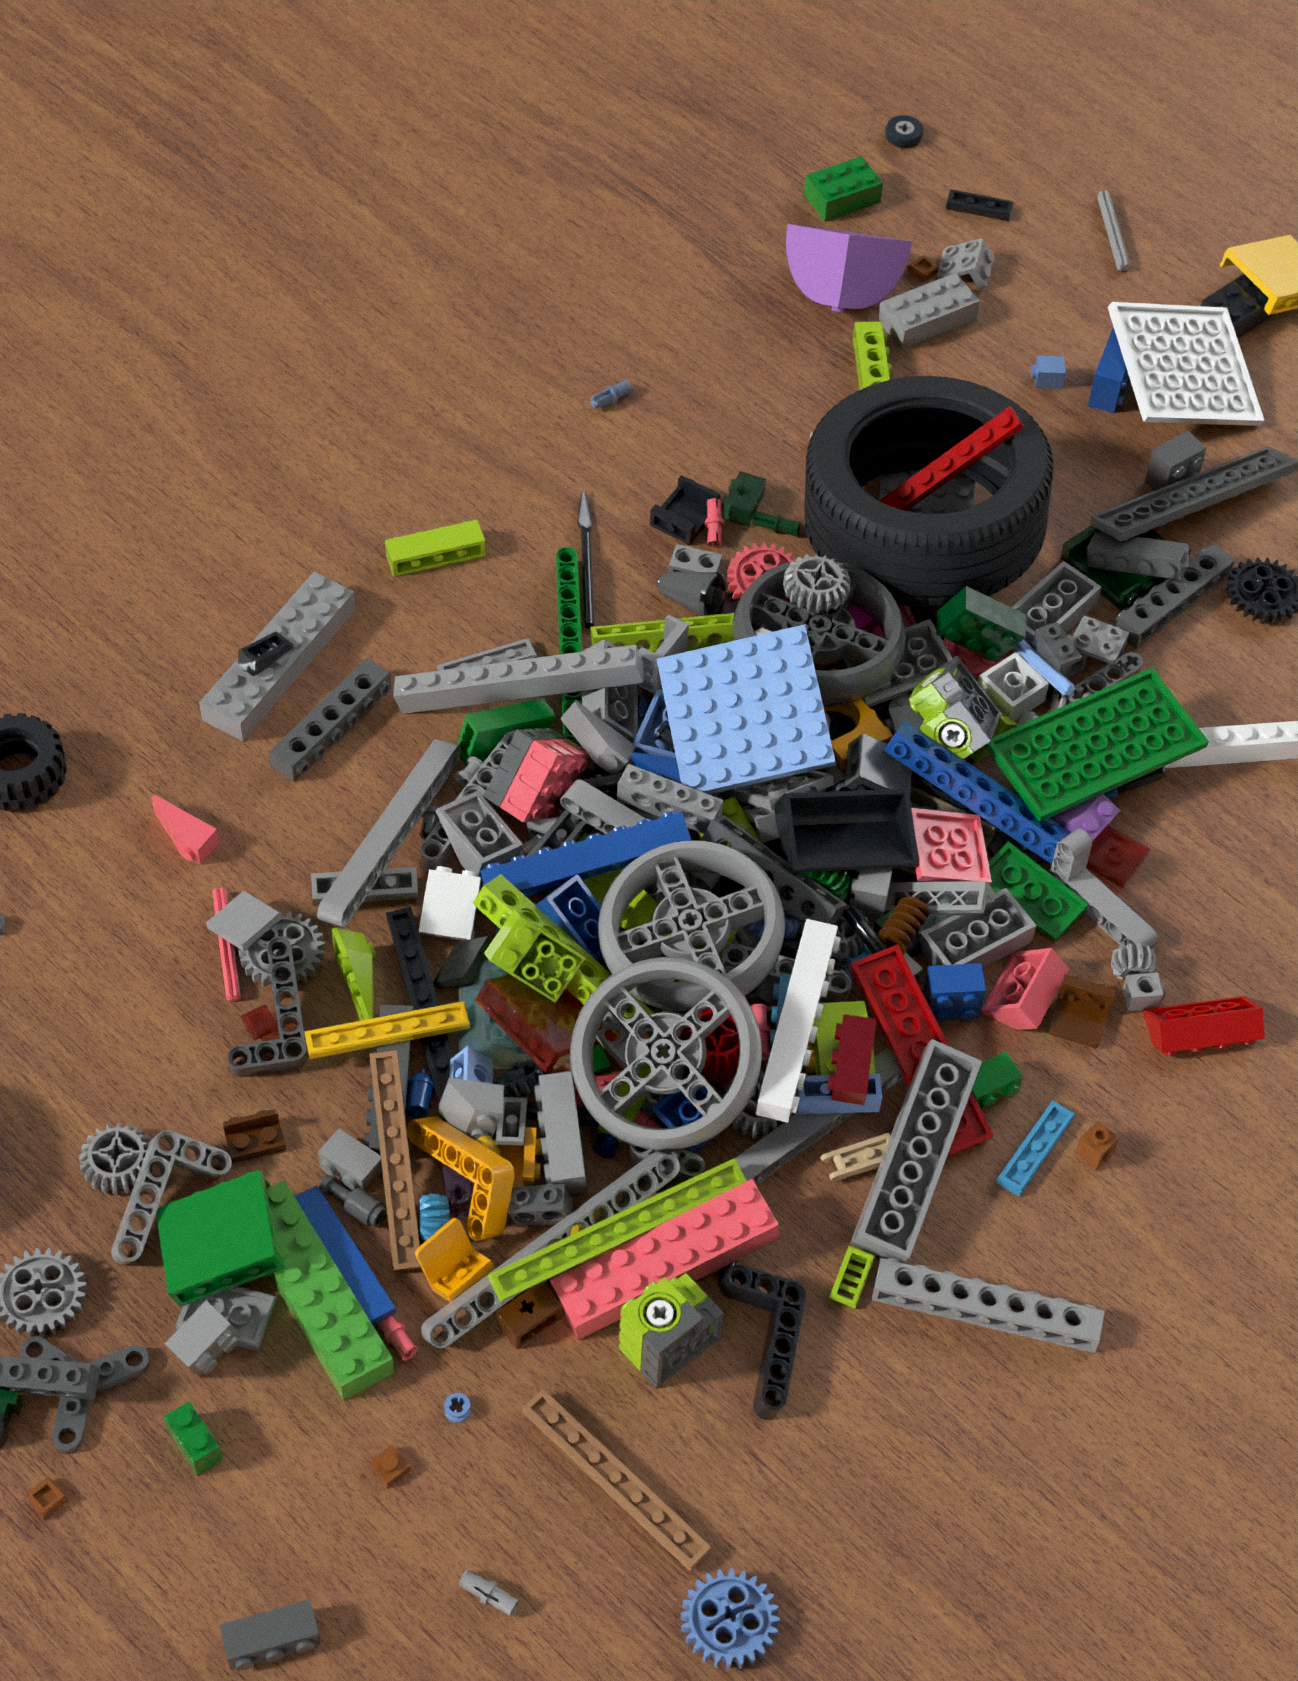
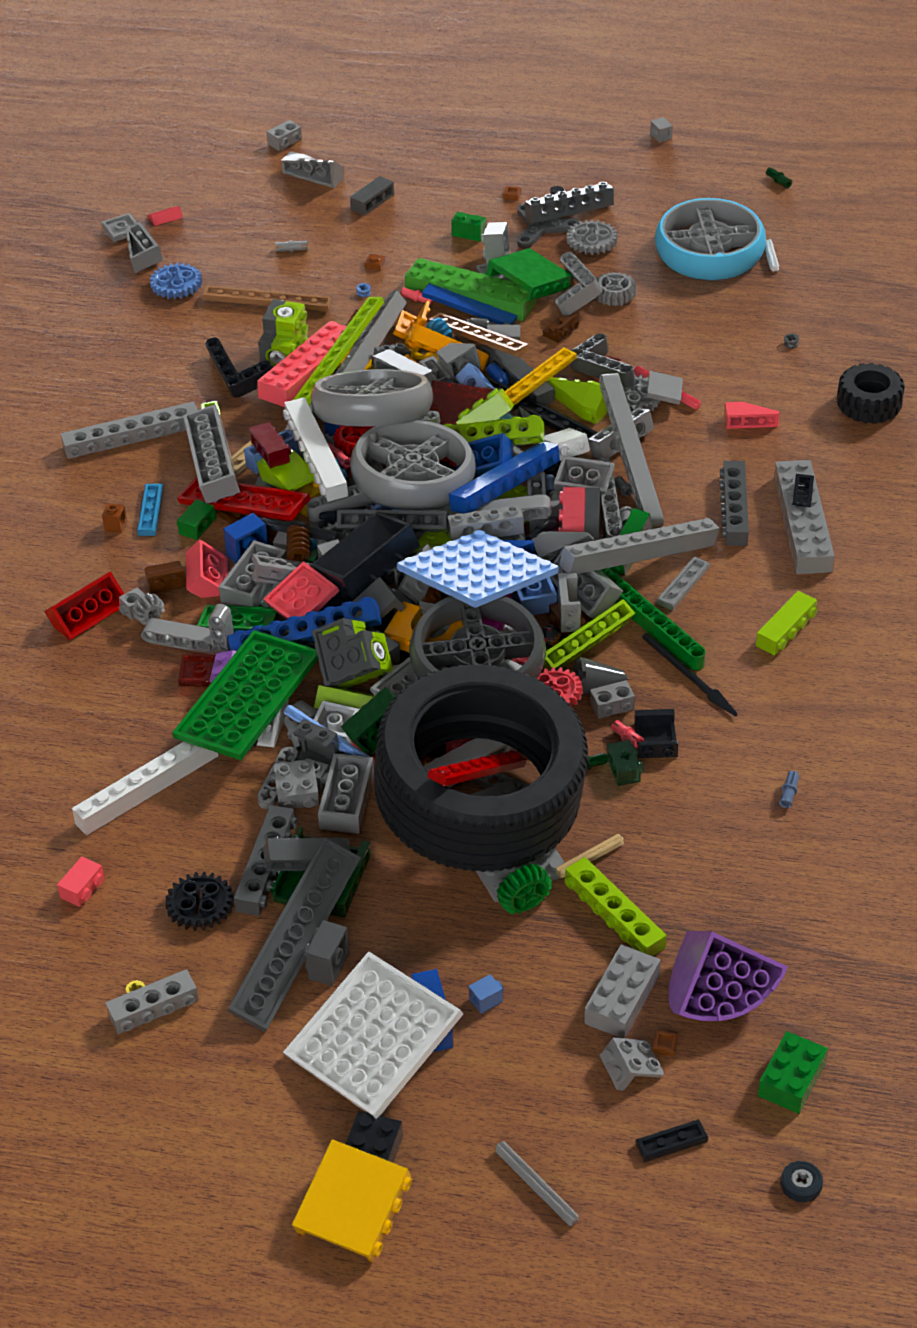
camera: 150 degrees right, 10 degrees down
light grey gear [783,554,851,613] -> none

